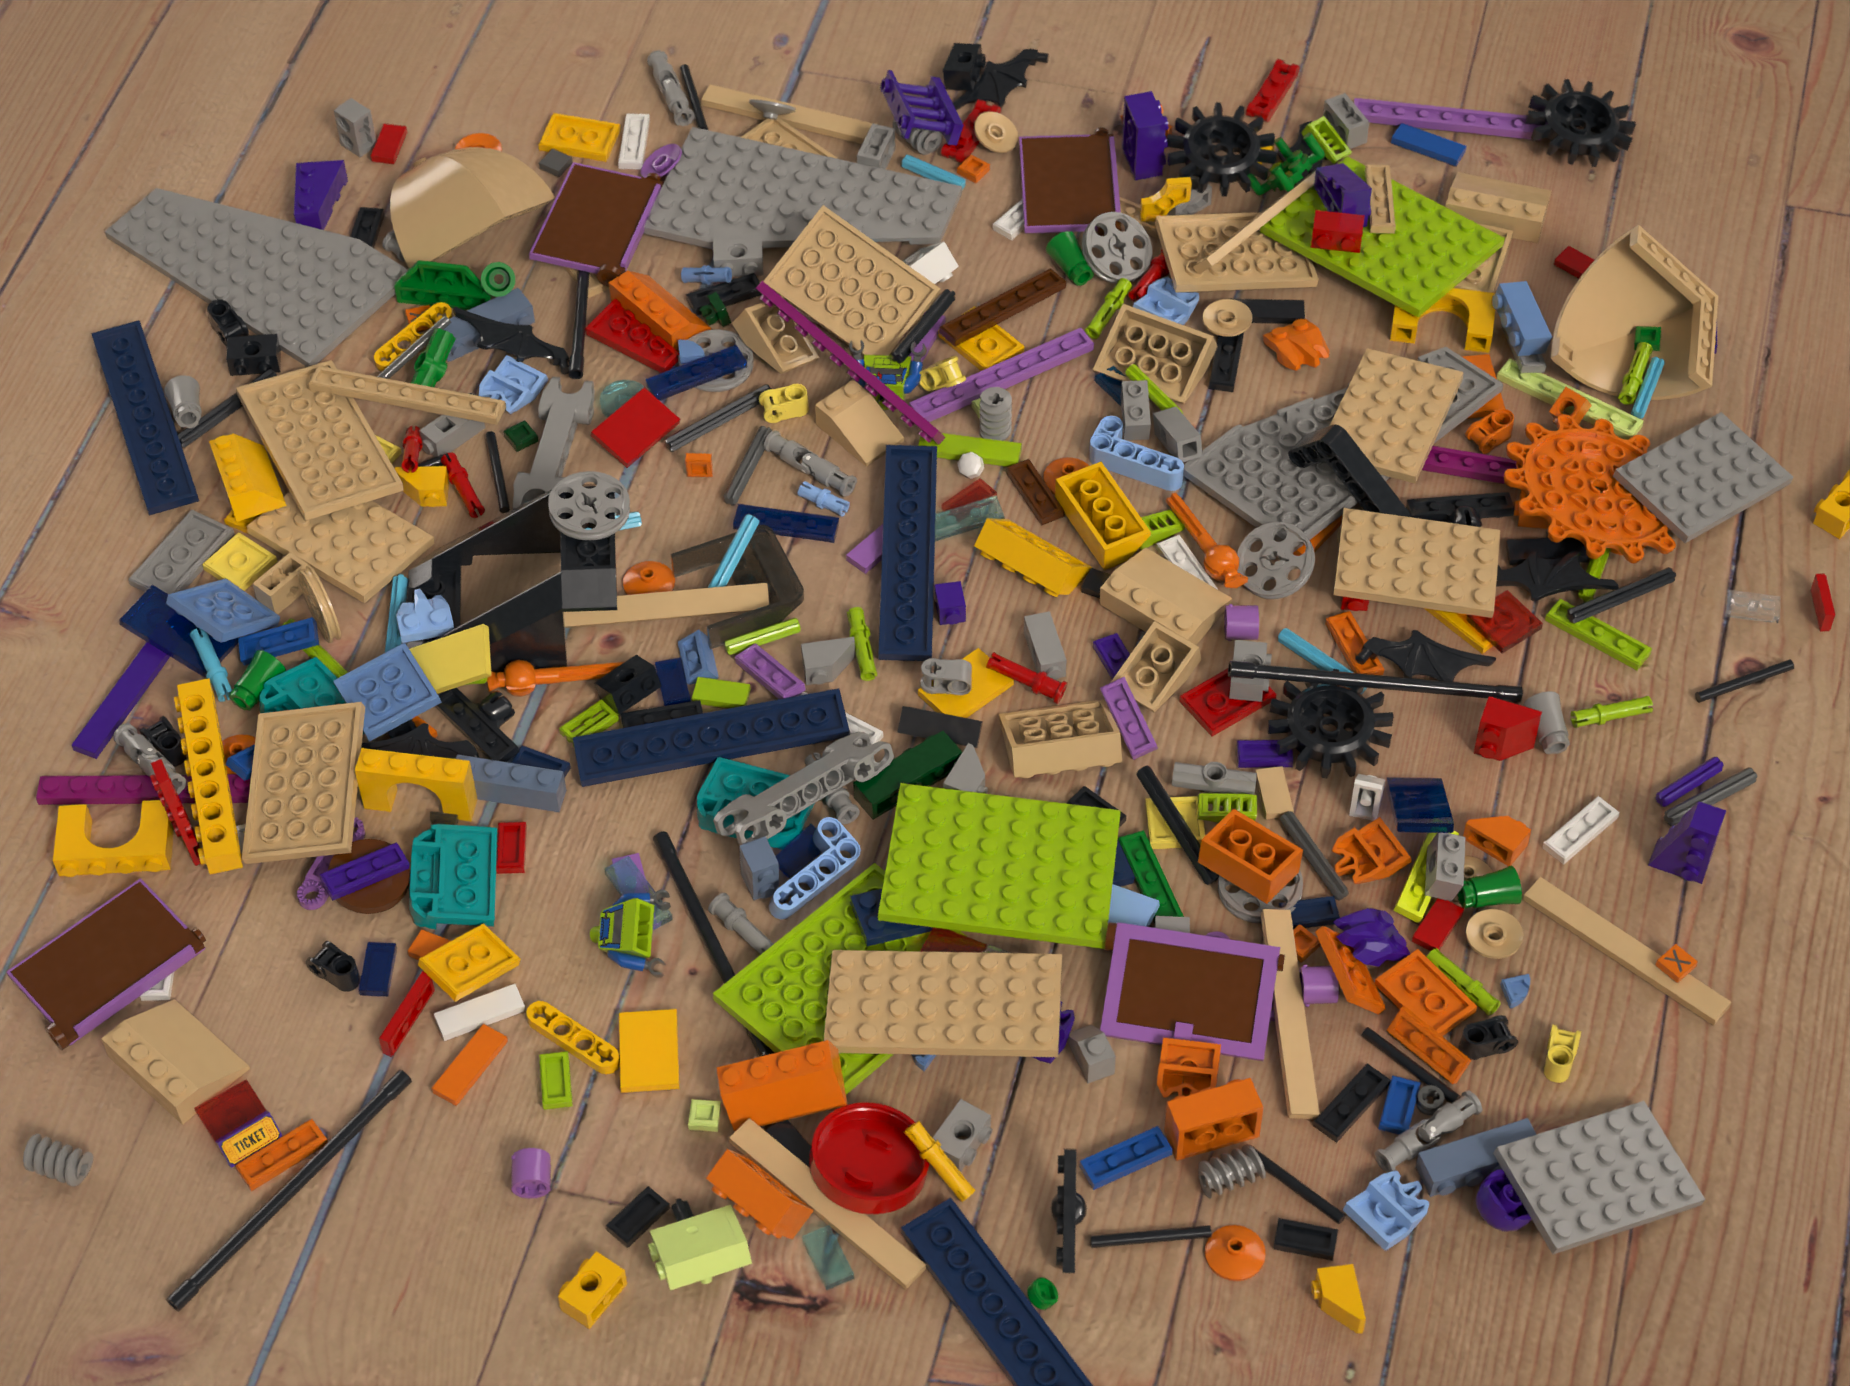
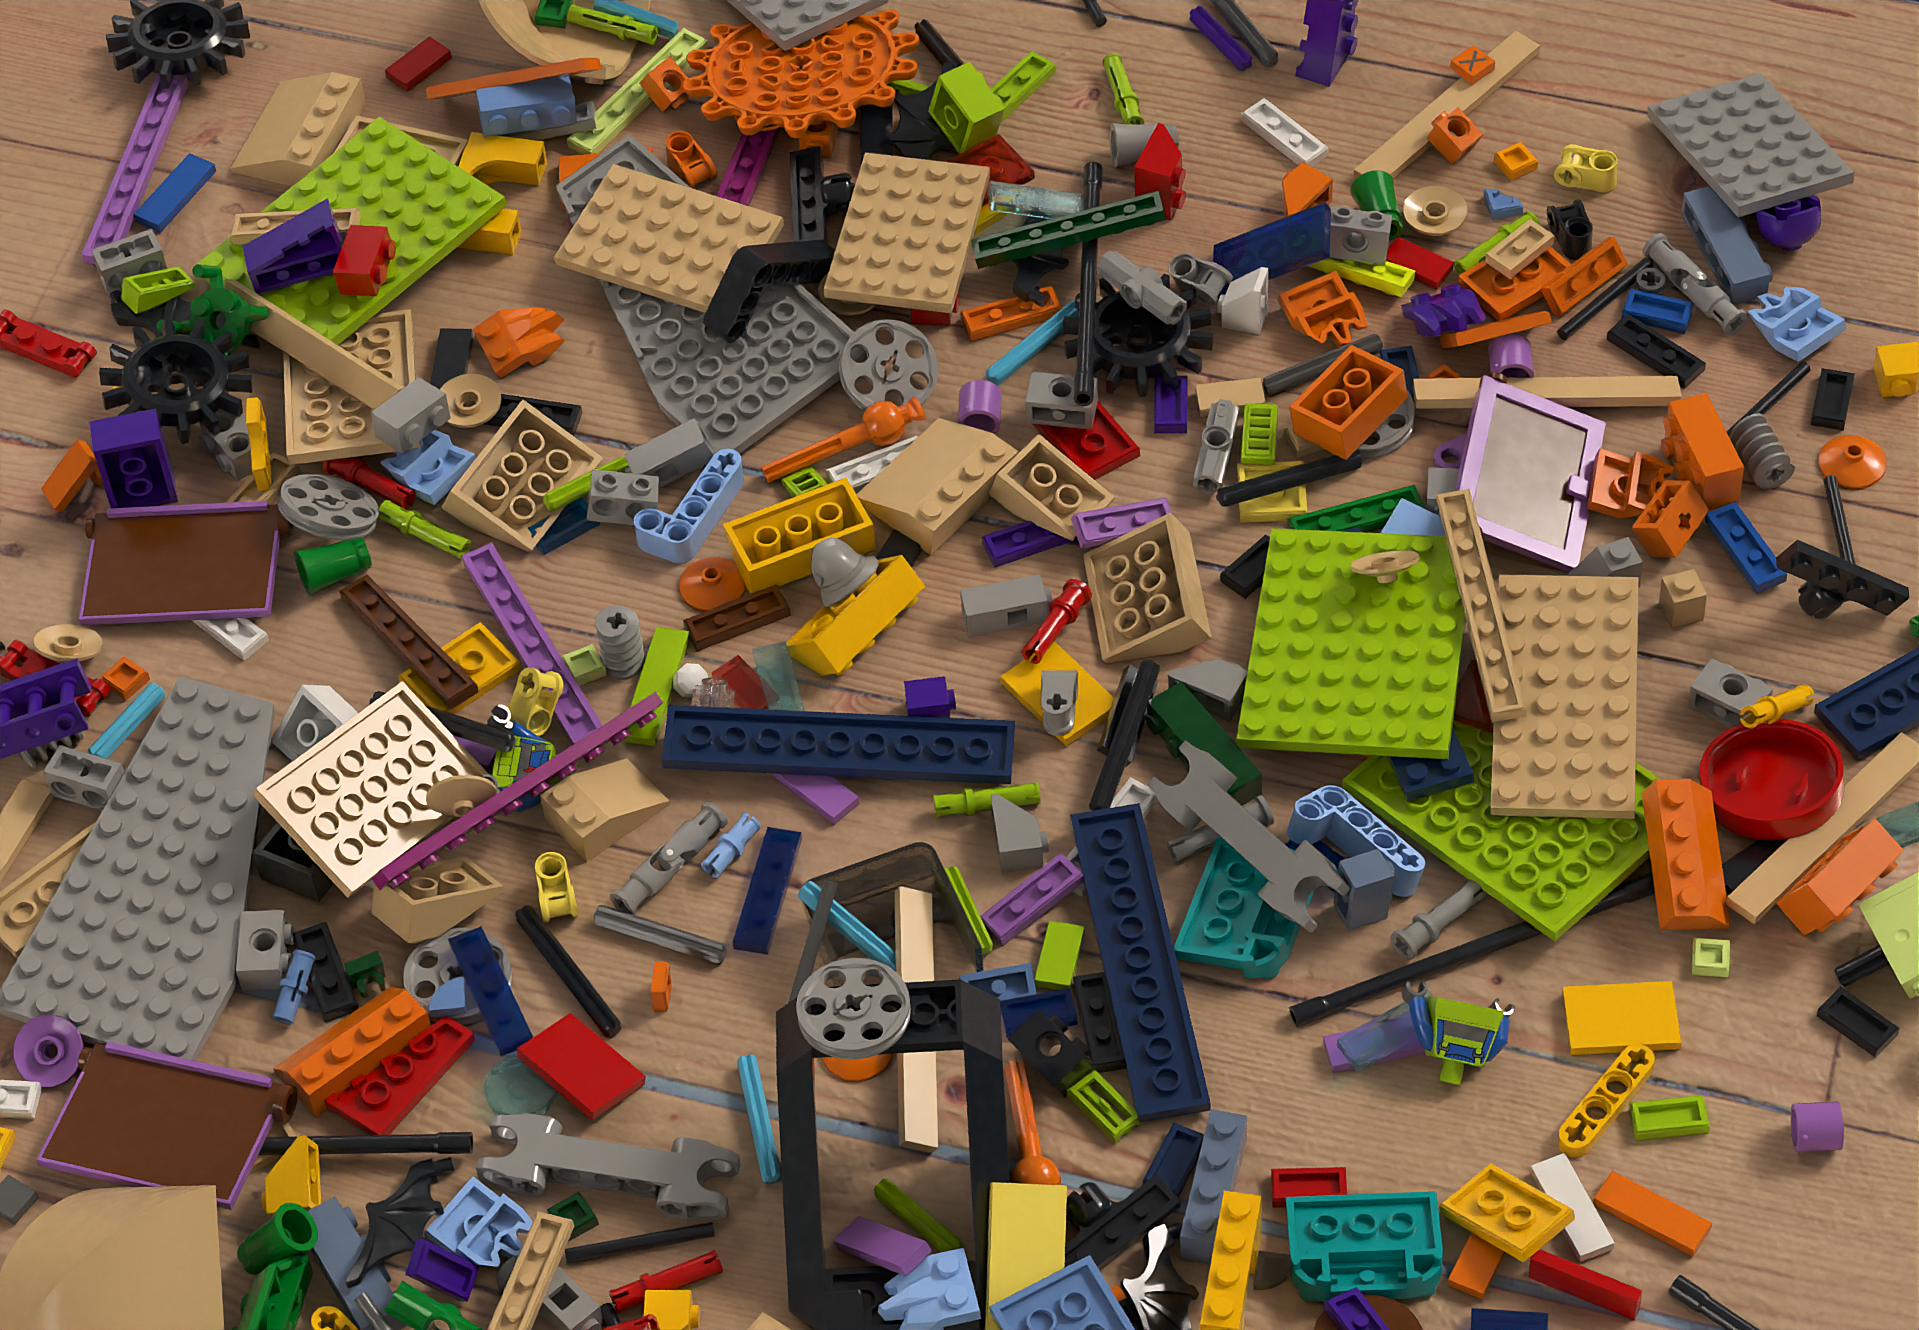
camera: 85 degrees left, 0 degrees up
none -> yellow slope [261,1135,321,1217]
none -> light grey brick [371,377,451,453]
none -> dark purple tile [405,1239,480,1302]
none -> orange tile [426,57,601,99]
none -> tan dish [426,775,497,817]
none -> clear gear [691,678,735,708]
none -> dark grey bar [788,879,838,1003]
none -> light grey piece [811,537,879,608]
none -> medium lavender tile [833,1216,932,1276]
none -> lime brick [928,62,1005,158]
none -> dark green plate [971,191,1166,269]
none -> clear light blue tile [987,181,1084,219]
none -> black axle [1089,660,1160,811]
none -> light grey piece [1097,250,1187,325]
none -> light grey piece [1168,253,1233,305]
none -> tan dish [1351,551,1420,583]
none -> orange brick [1427,107,1484,165]
none -> tan tile [1436,488,1527,723]
none -> tan plate [1486,219,1554,279]
none -> light orange tile [1493,141,1538,181]
none -> orange brick [1632,480,1709,558]
none -> tan brick [1659,569,1707,628]

